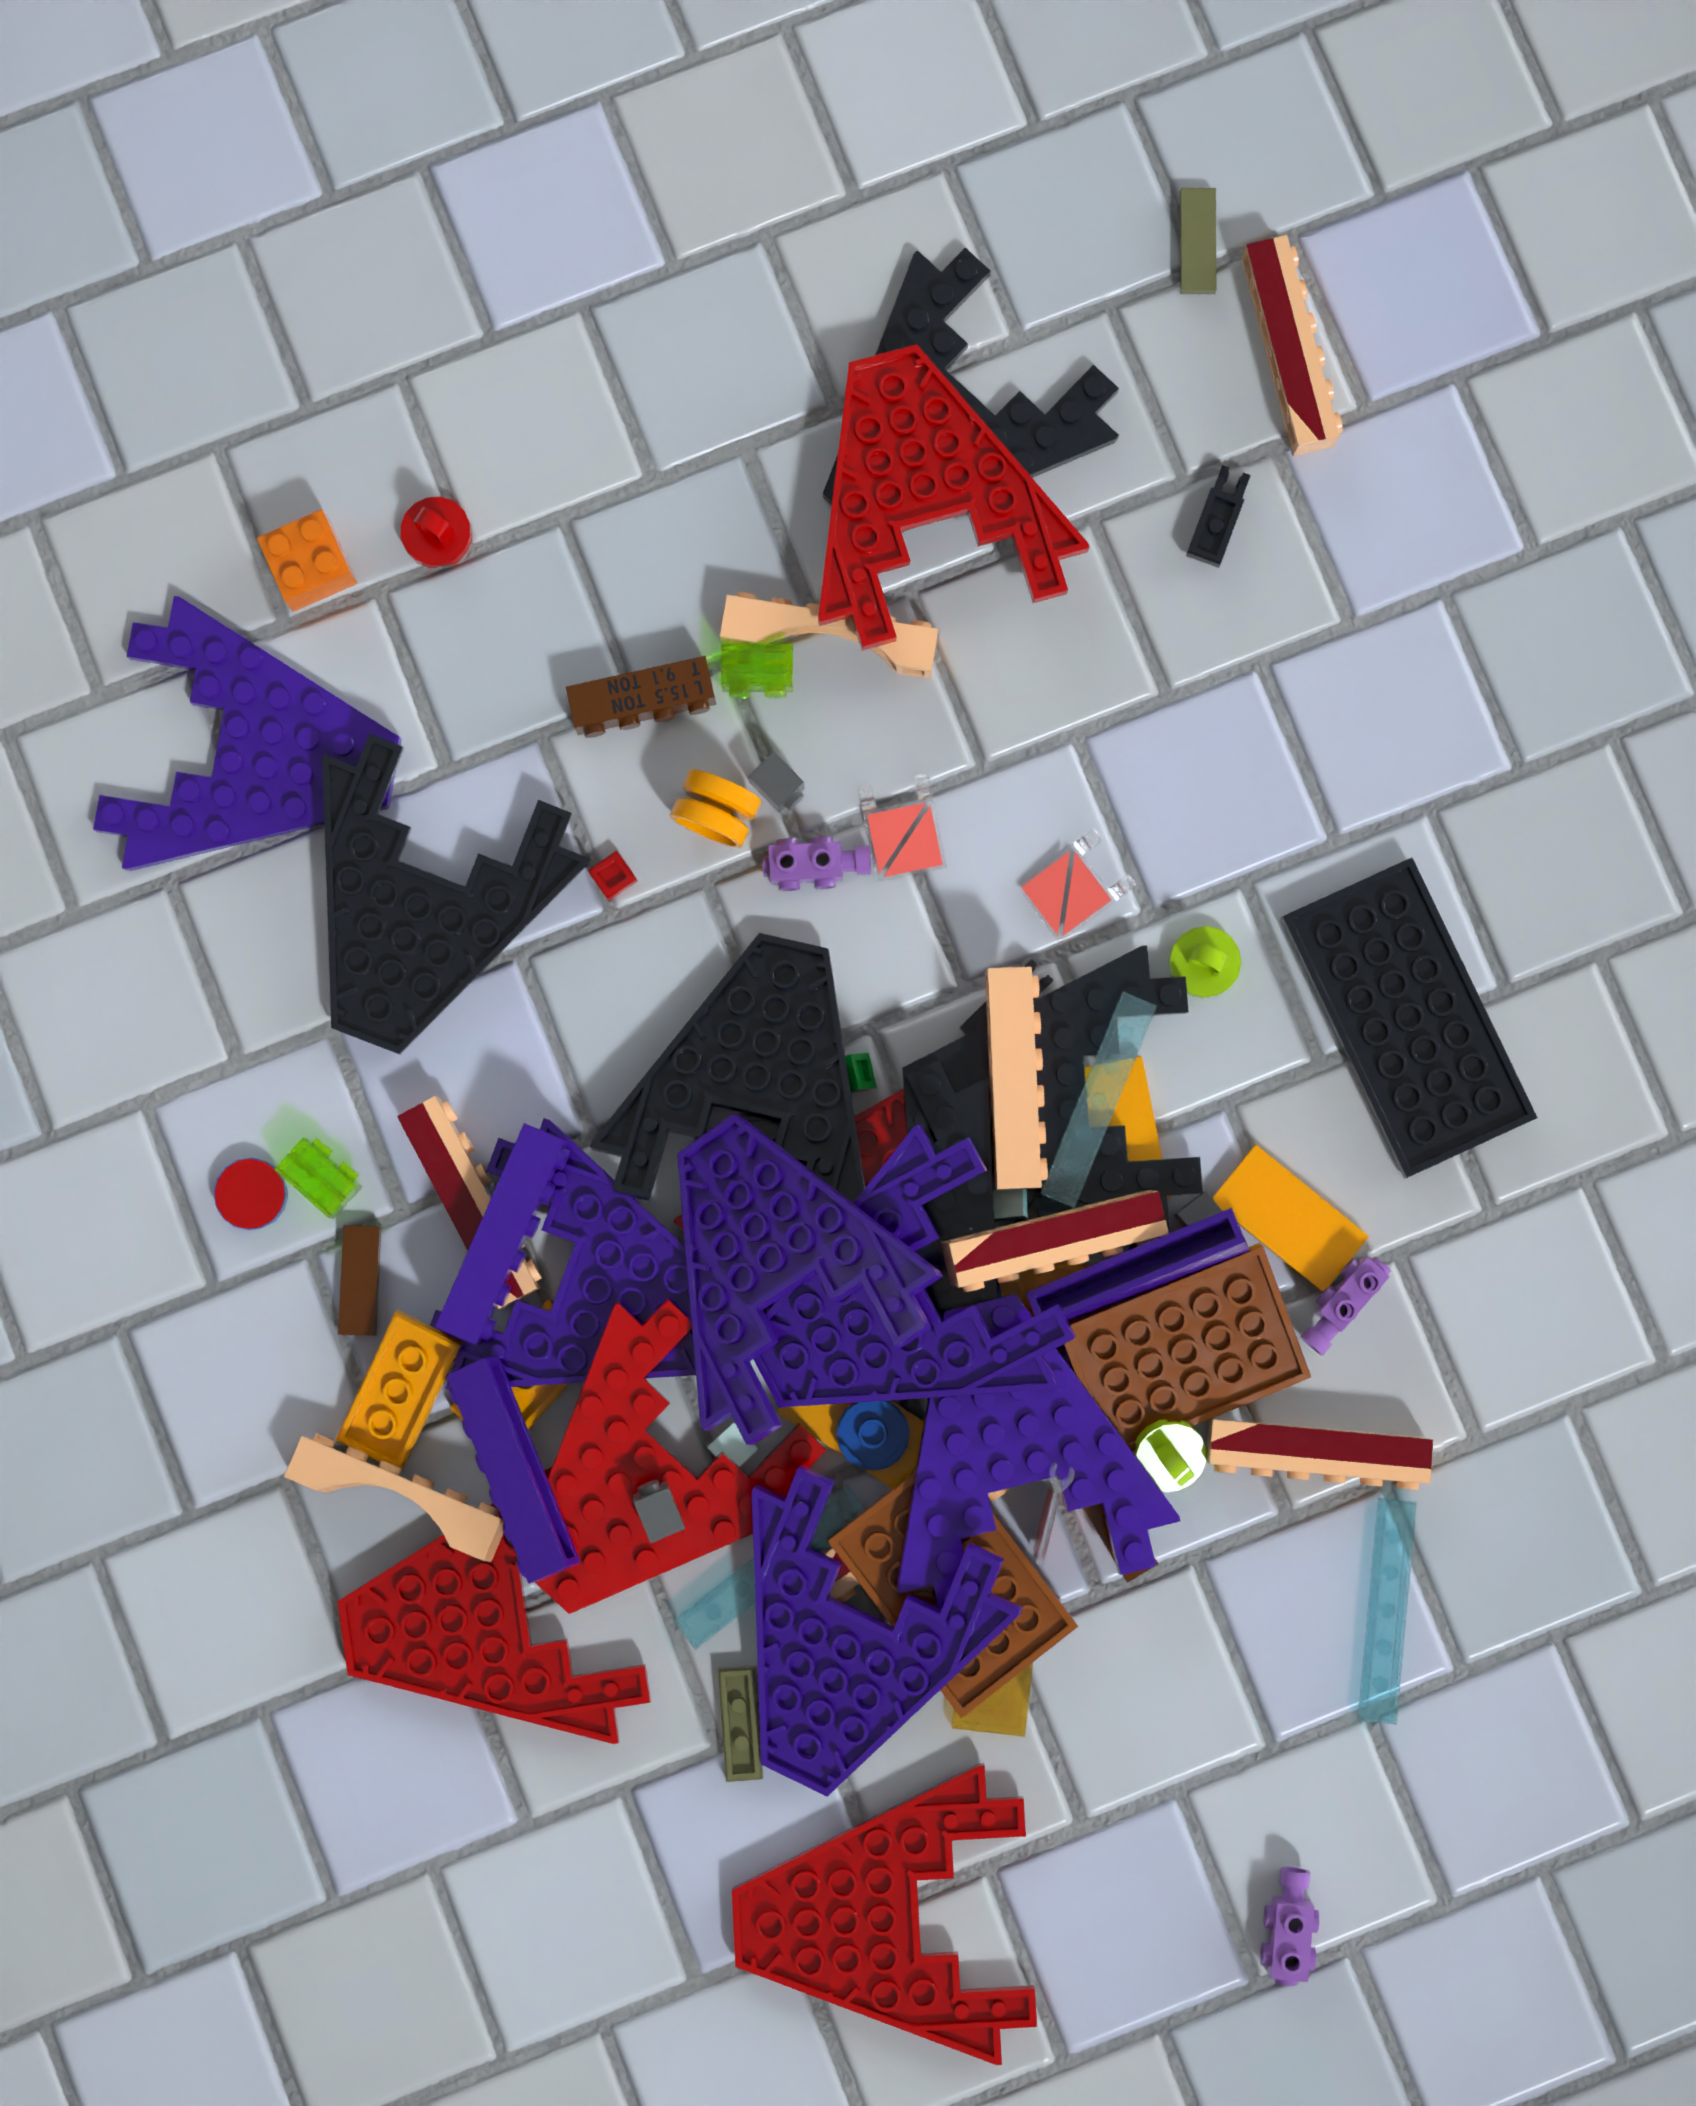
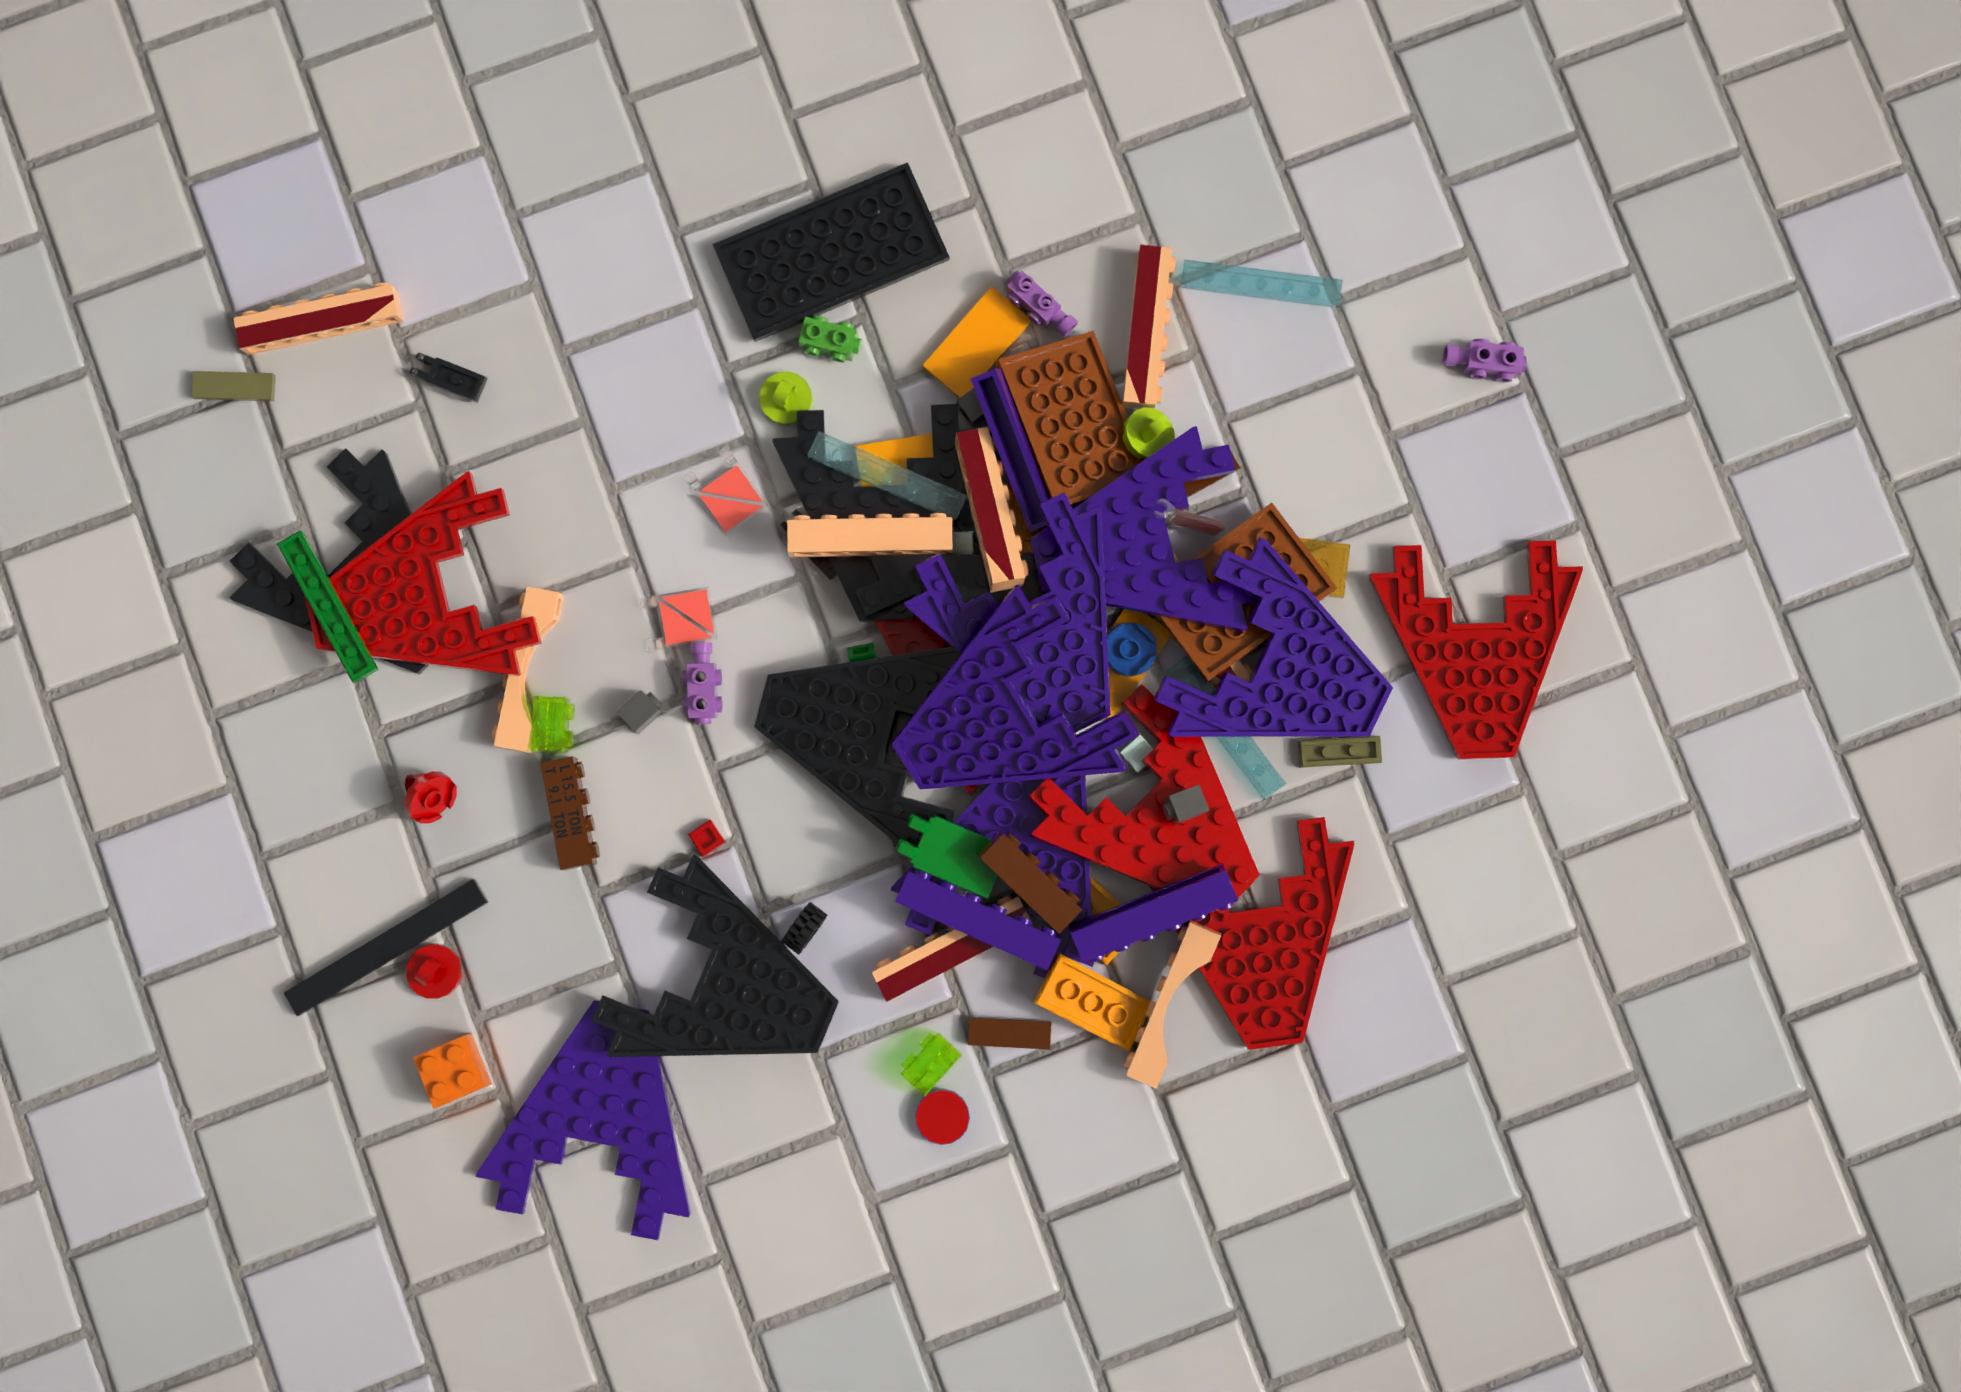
camera: 90 degrees left, 0 degrees up
light orange wheel [669,769,761,848] -> none
none -> green tile [277,530,379,683]
none -> black tile [284,879,489,1016]
none -> red tile [404,771,457,824]
none -> black tyre [781,902,828,955]
none -> bright green brick [799,315,862,363]
none -> green tile [895,813,998,898]
none -> reddish brown brick [977,831,1082,934]

